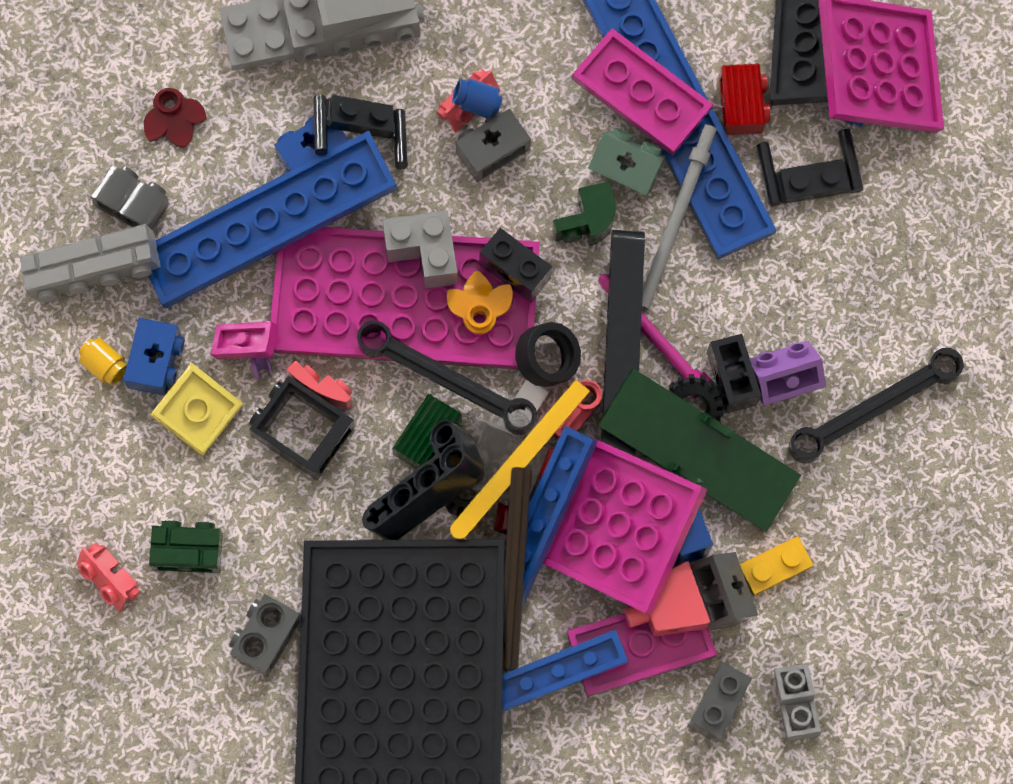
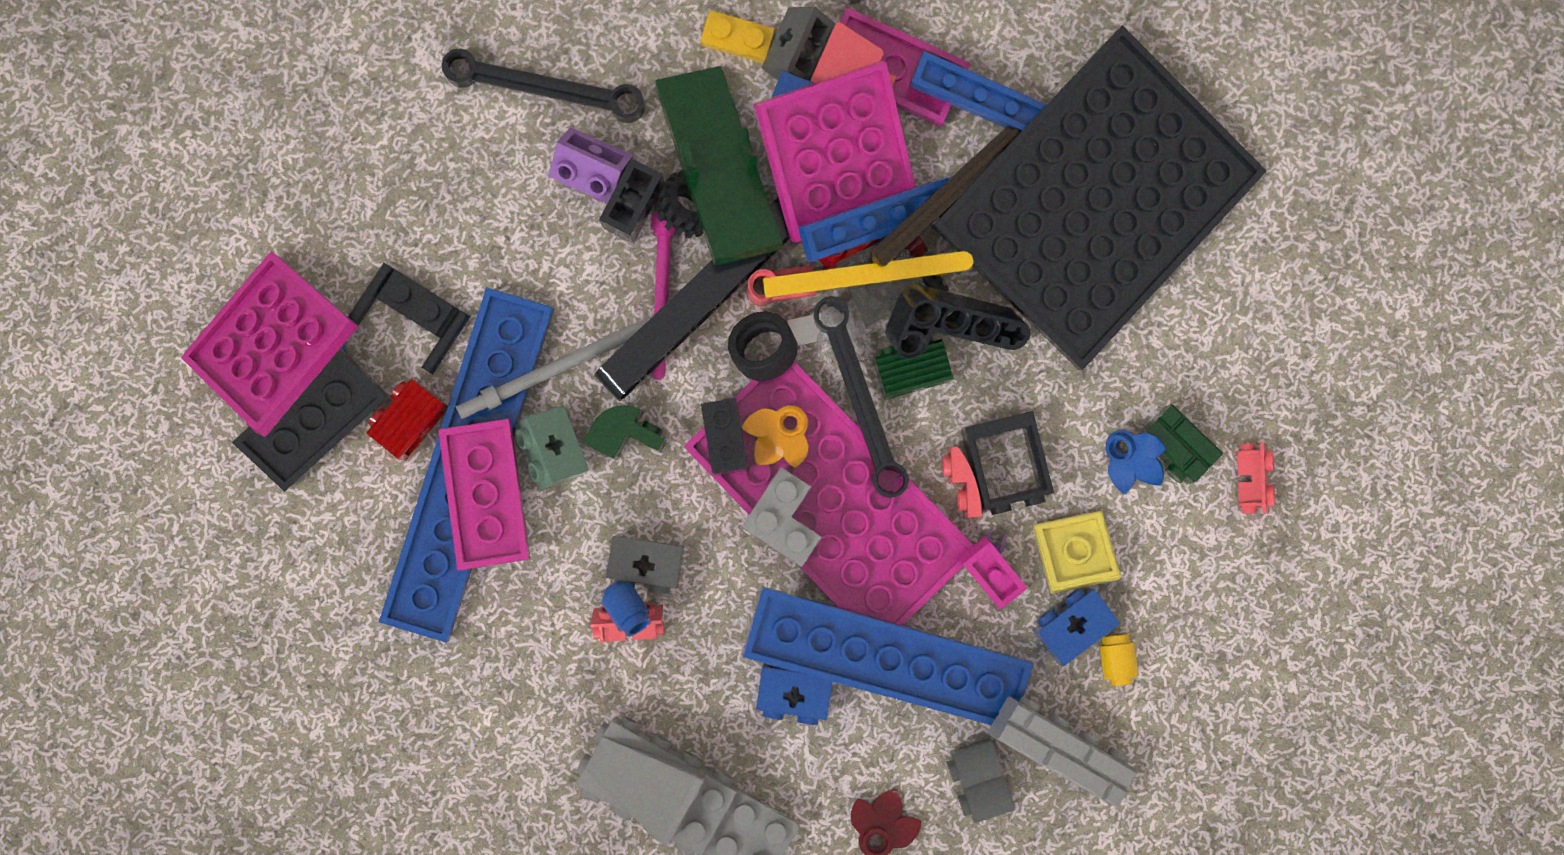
camera: 140 degrees left, 10 degrees up
dark grey brick [229,594,301,677] -> none
black plate [313,94,408,169] -> none
none -> blue plate [1105,429,1166,494]

